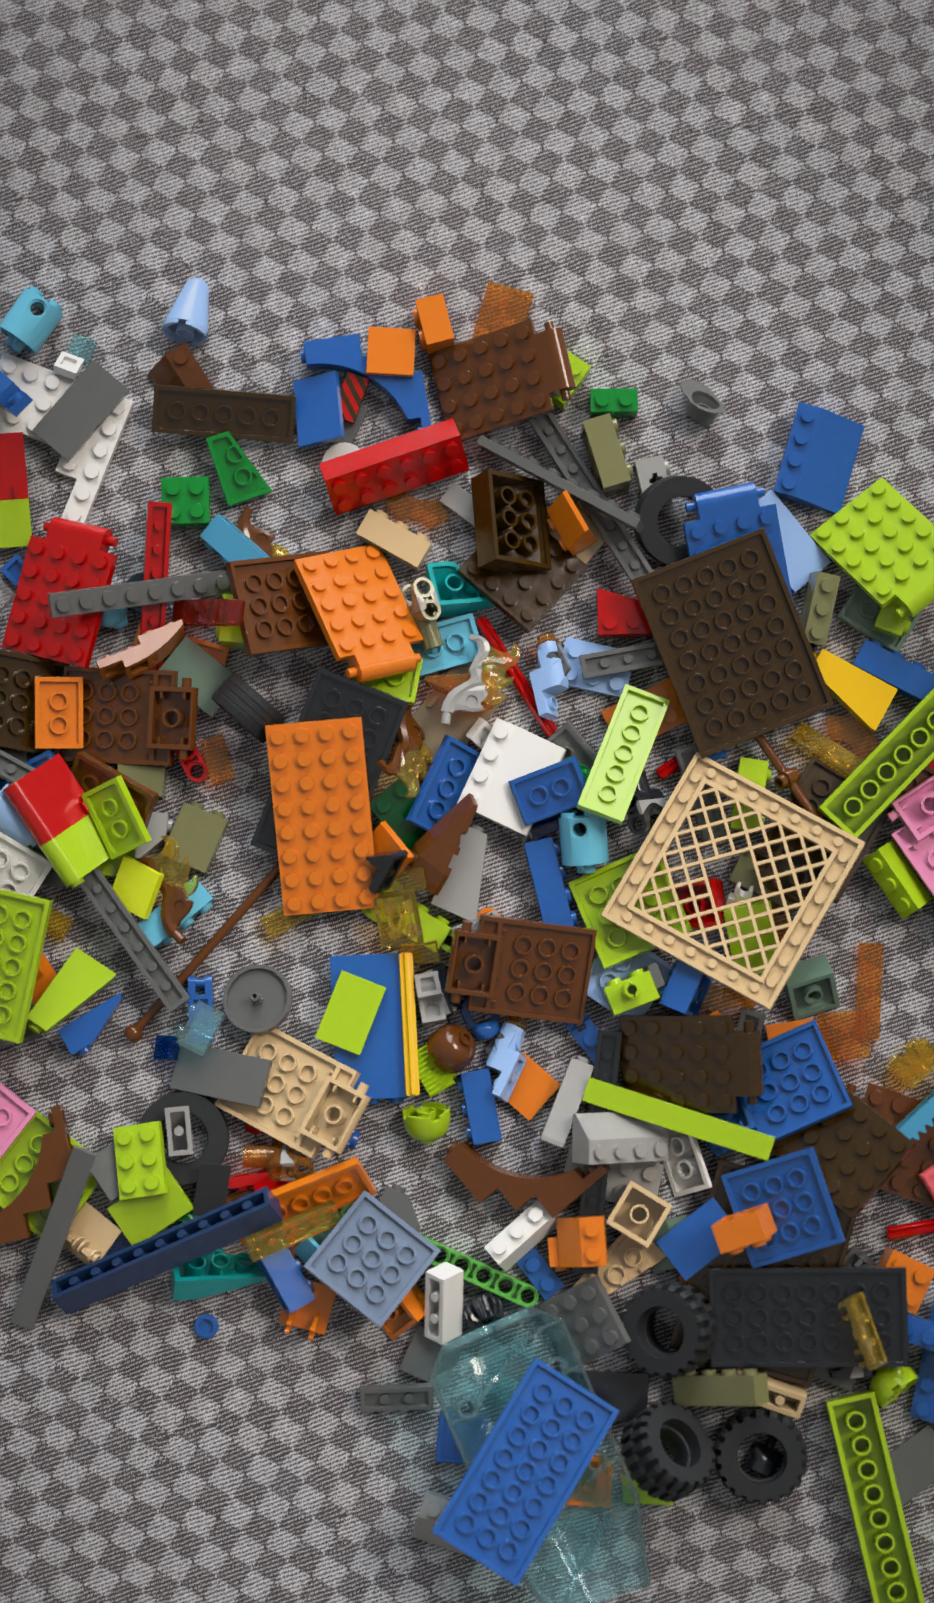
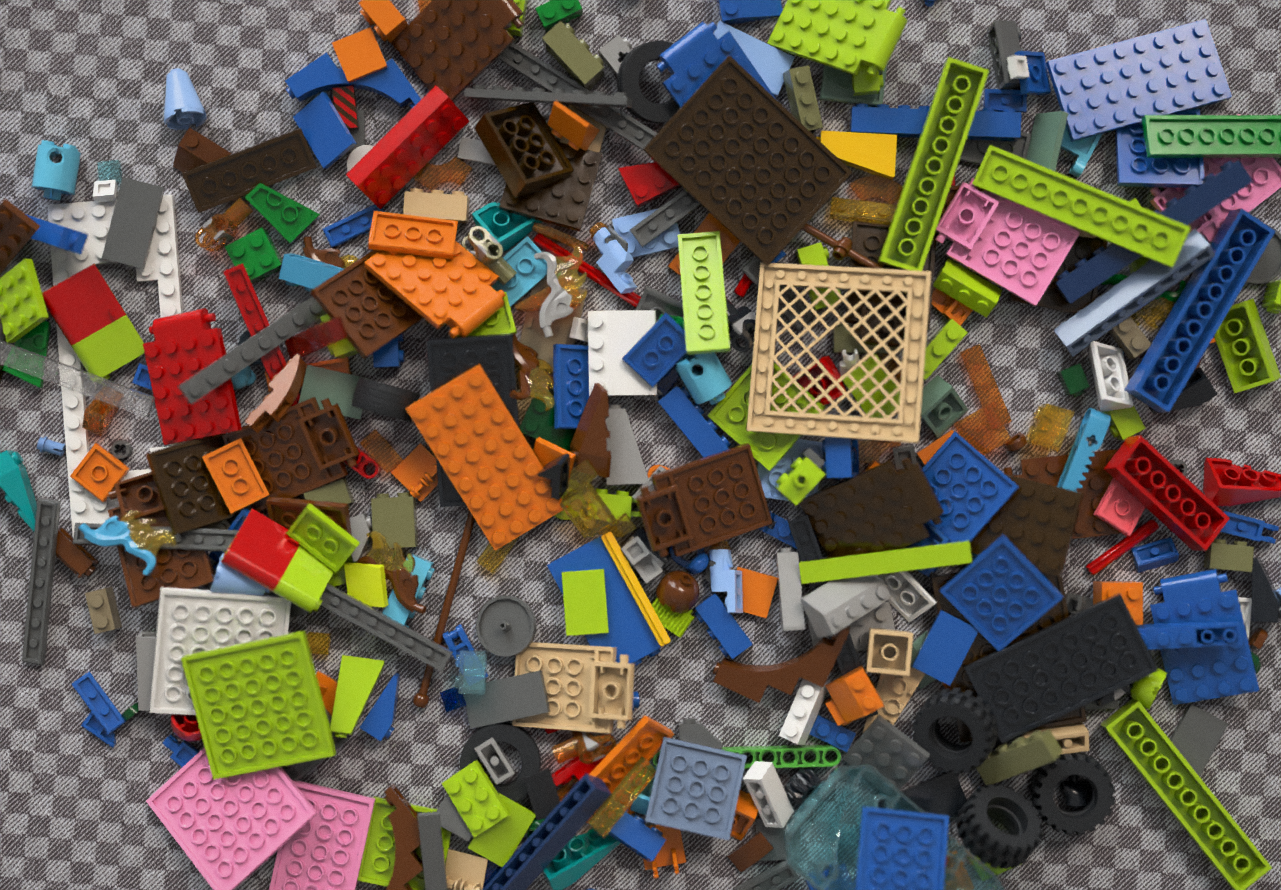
camera: 25 degrees left, 5 degrees up
lime cylinder [402,1102,451,1144] -> none
orange brick [711,1203,777,1255] -> none
clear yellow plate [838,1291,888,1371] -> none
none -> clear orange connector [195,198,253,252]
none -> blue tile [323,204,384,248]
none -> orange tile [368,211,458,259]
none -> blue brick [373,333,405,368]
none -> orange hinge [391,443,438,502]
none -> clear orange tile [532,222,589,252]
none -> reddish brown slope [727,831,774,872]
none -> lime brick [923,319,968,381]
none -> orange slope [931,287,973,326]
none -> reddish brown tile [1003,432,1027,452]

